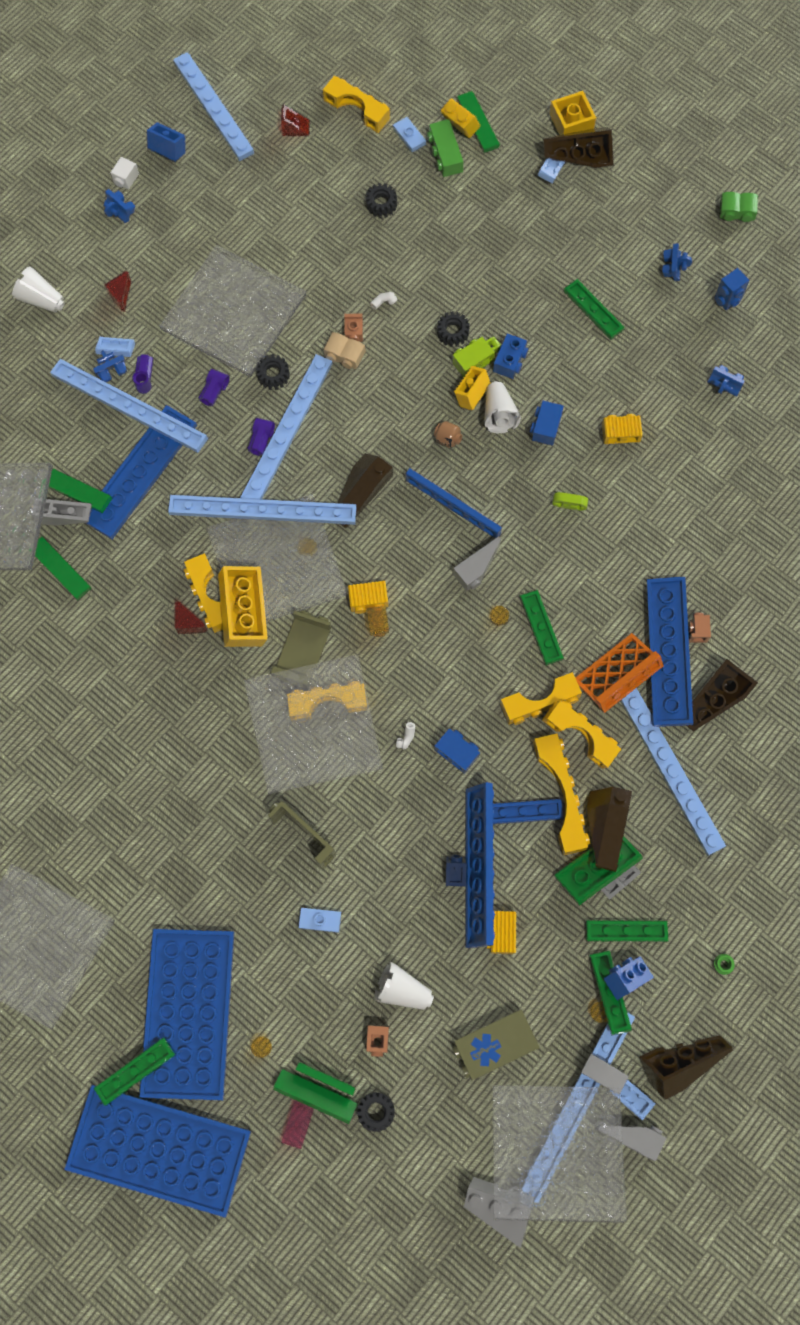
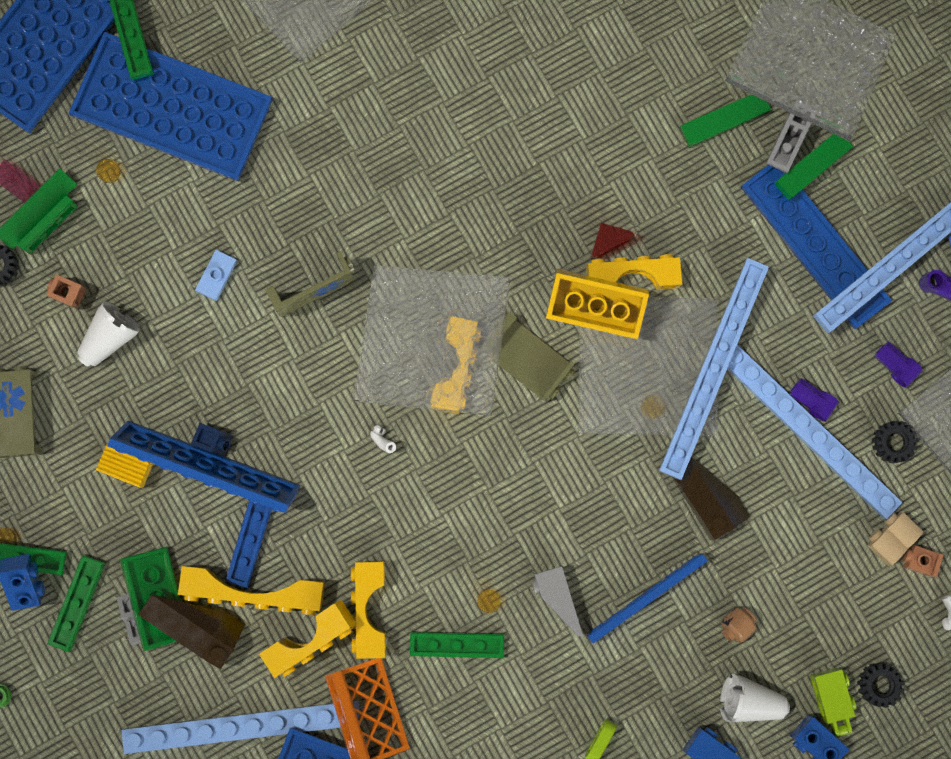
camera: 100 degrees right, 10 degrees up
yellow brick [348,580,388,614] -> none
clear yellow brick [367,606,389,637] -> none
blue brick [434,728,480,774] -> none
yellow brick [454,366,491,410] -> none

